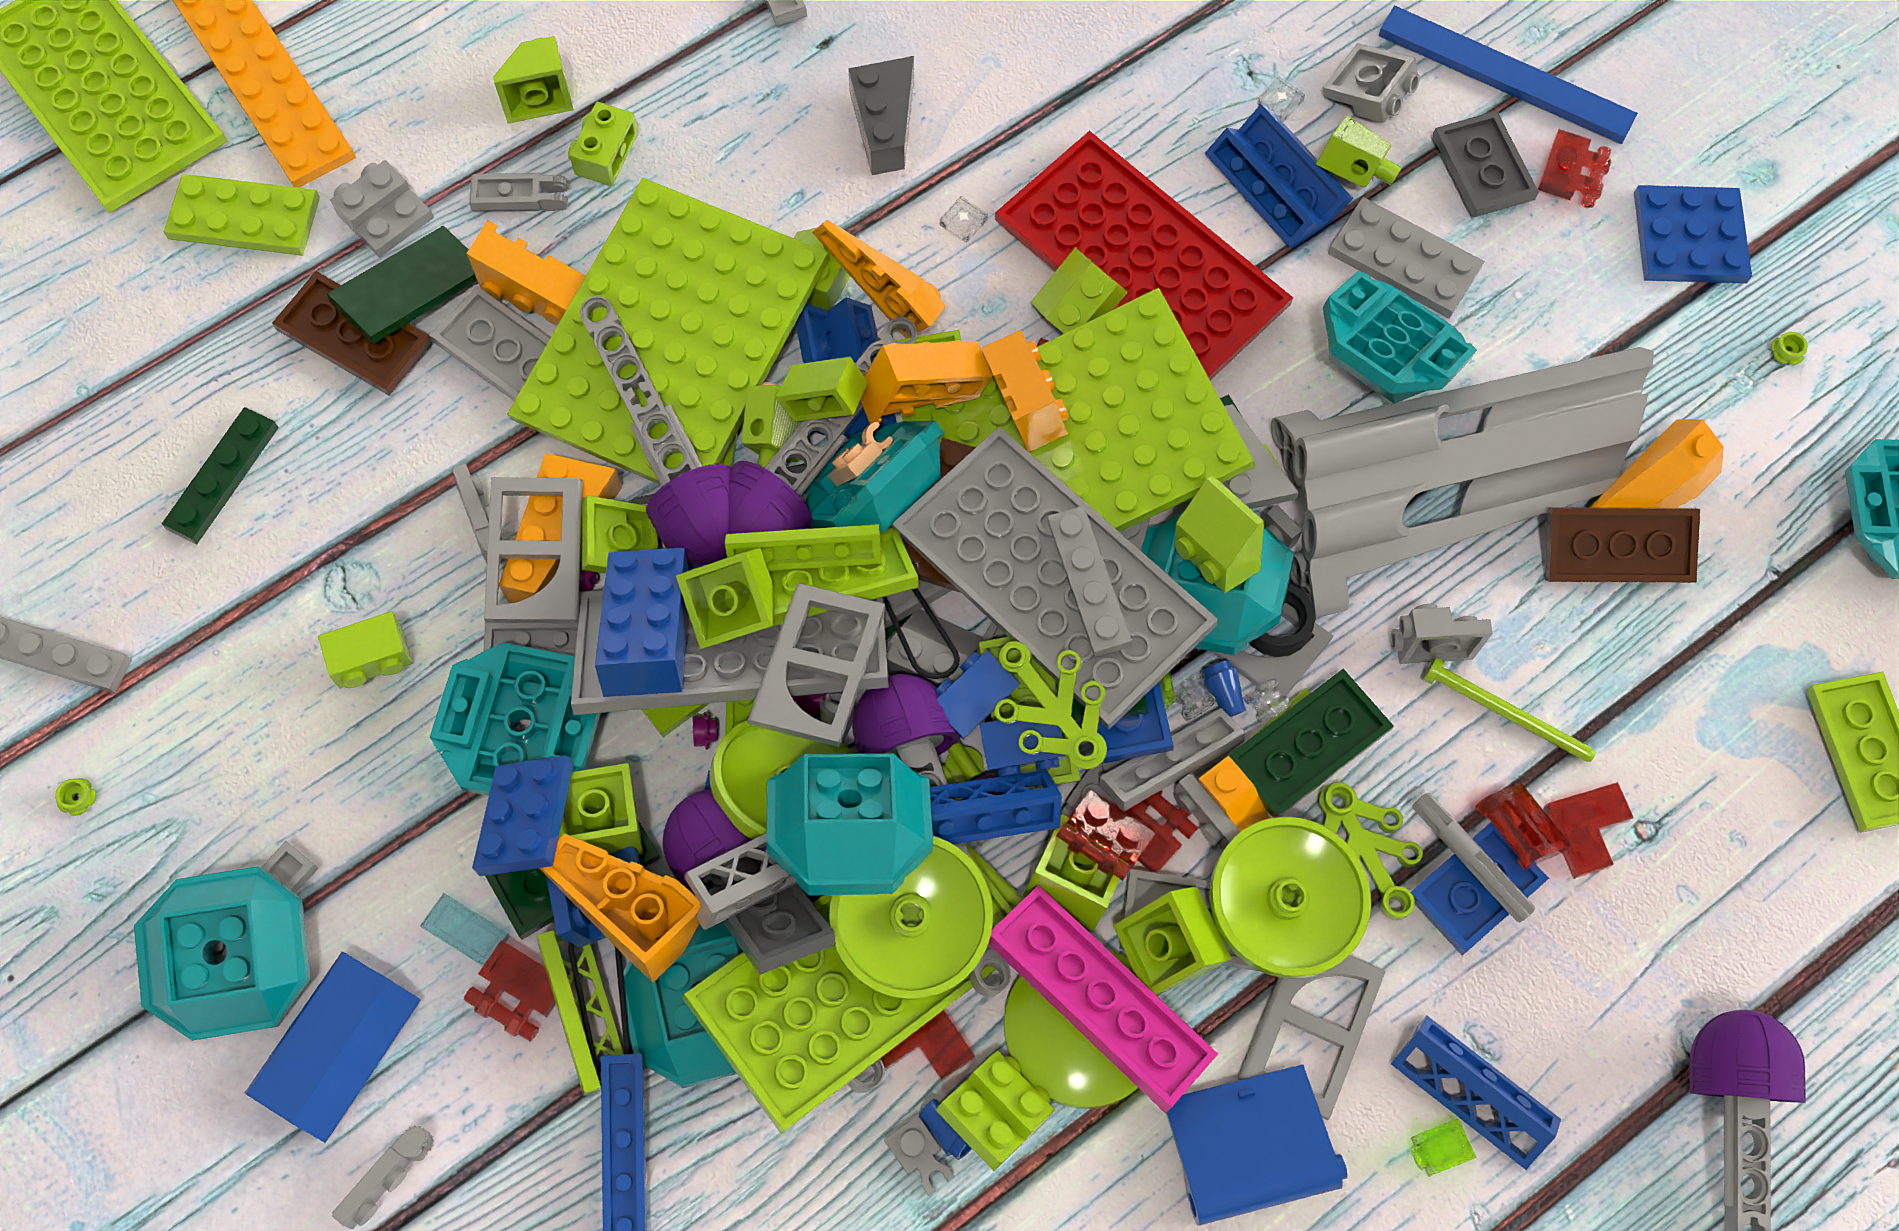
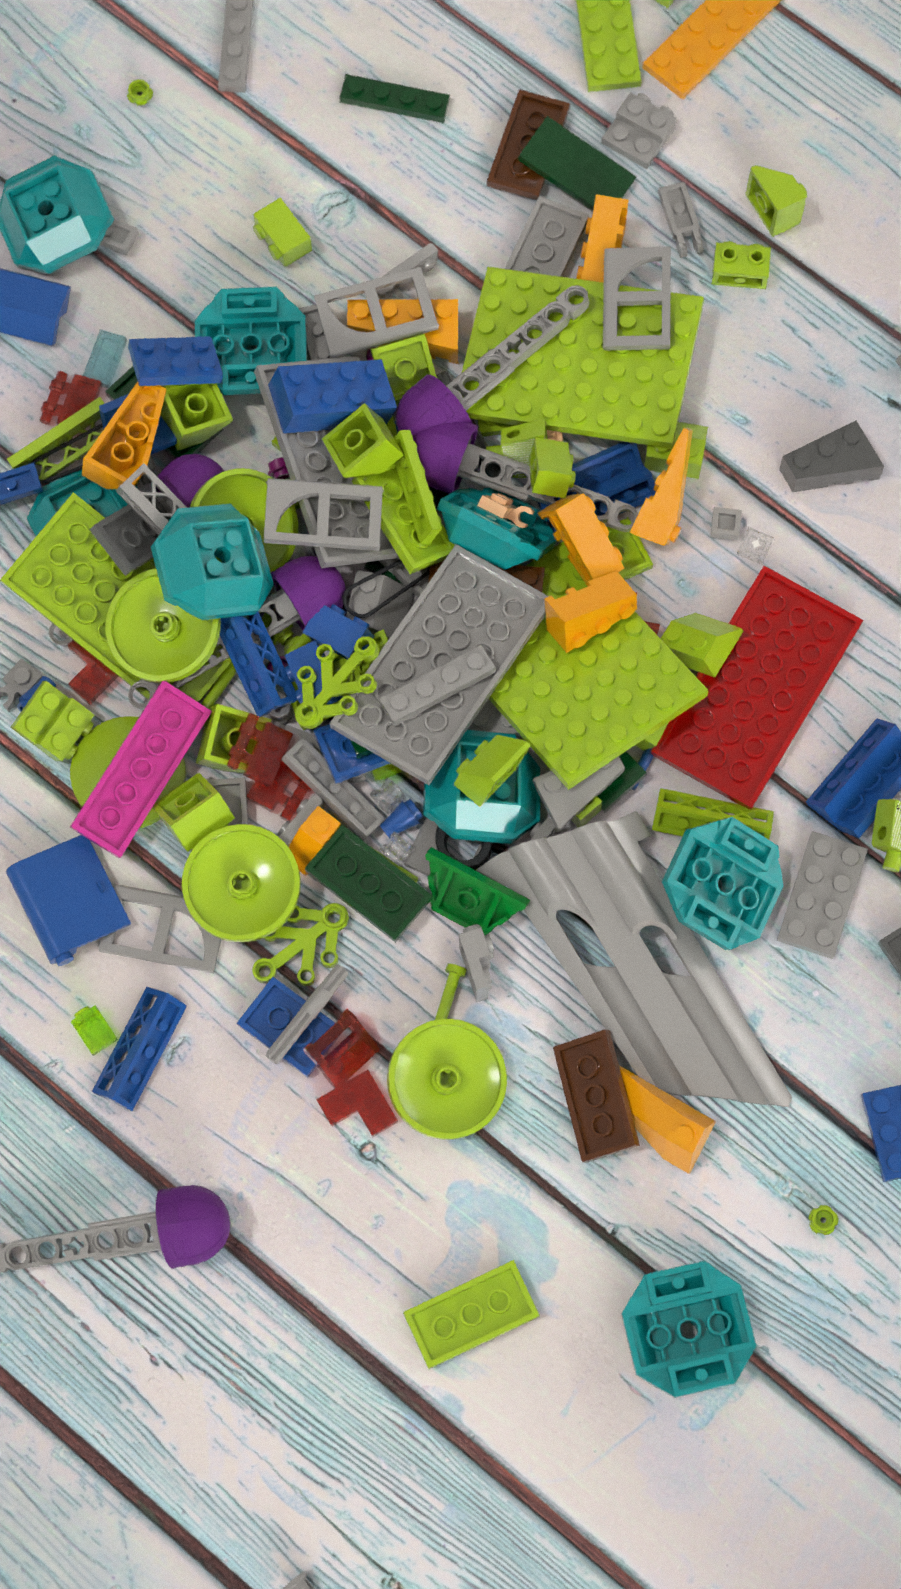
camera: 80 degrees right, 5 degrees up
none -> lime dish [387,1019,507,1140]
none -> green wing [425,847,530,936]
none -> light grey window [603,247,671,350]
none -> lime fence [652,788,774,840]
none -> light grey plate [710,507,742,540]

